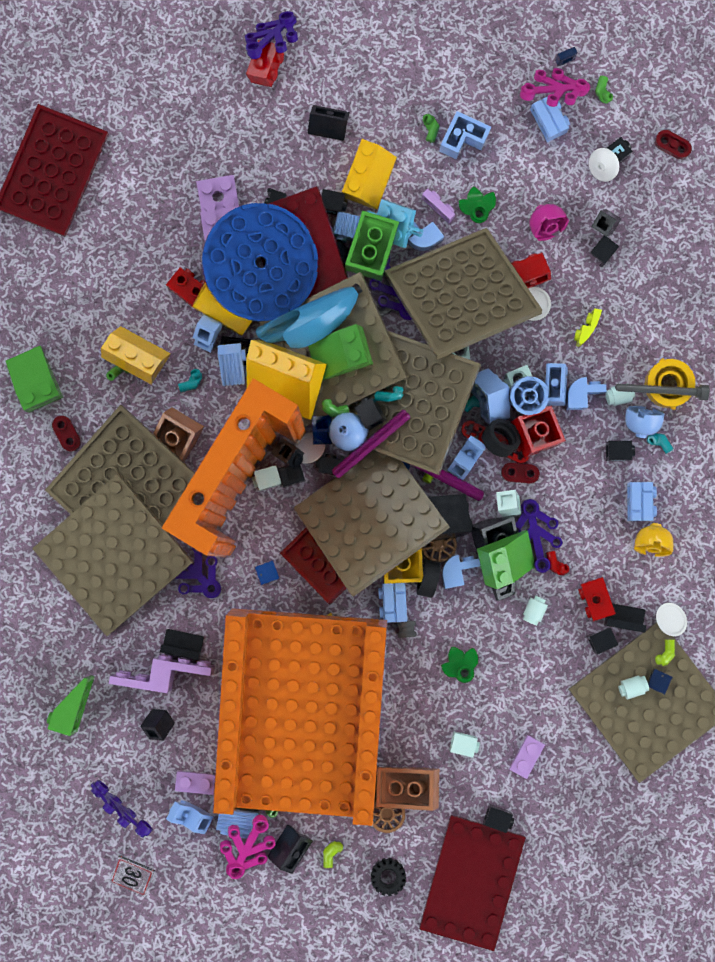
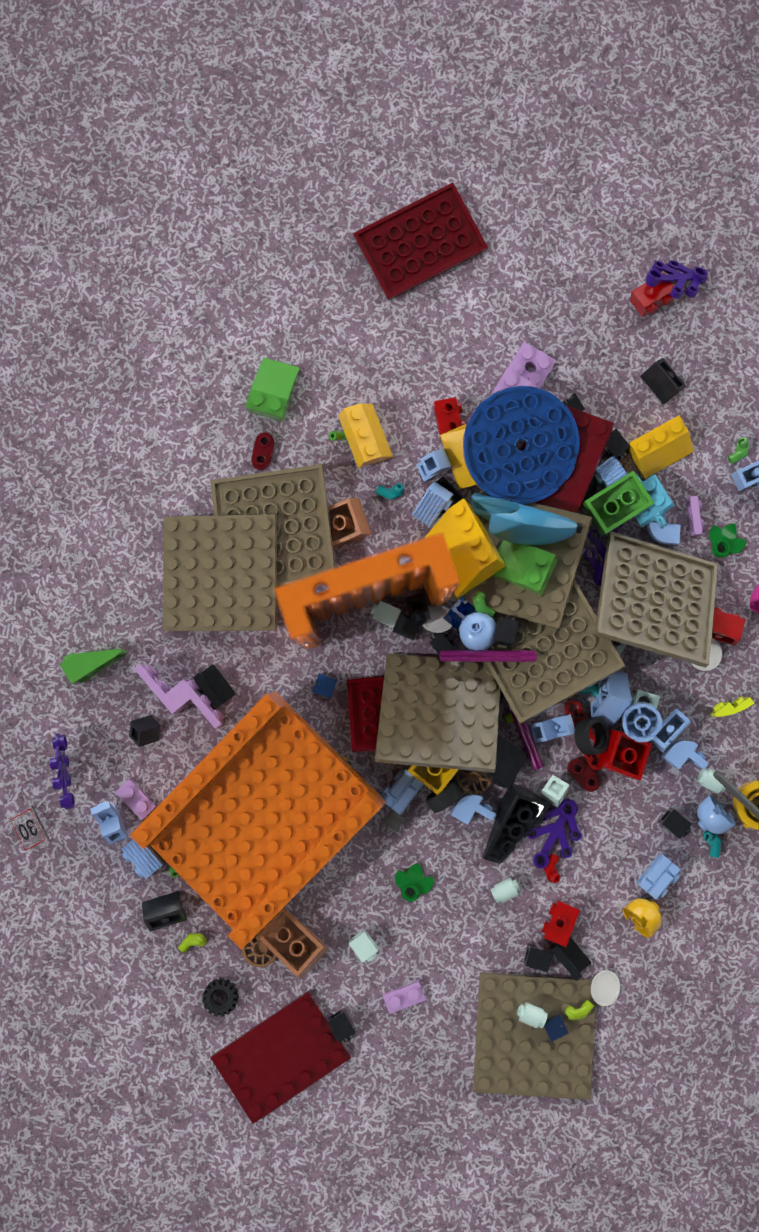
camera: 45 degrees right, 0 degrees up
dark purple plant [172,547,221,598] -> none
dark pink plant [220,815,276,879] -> none
teal arm [375,386,404,402] -> none
bright green slope [477,530,535,589] -> none

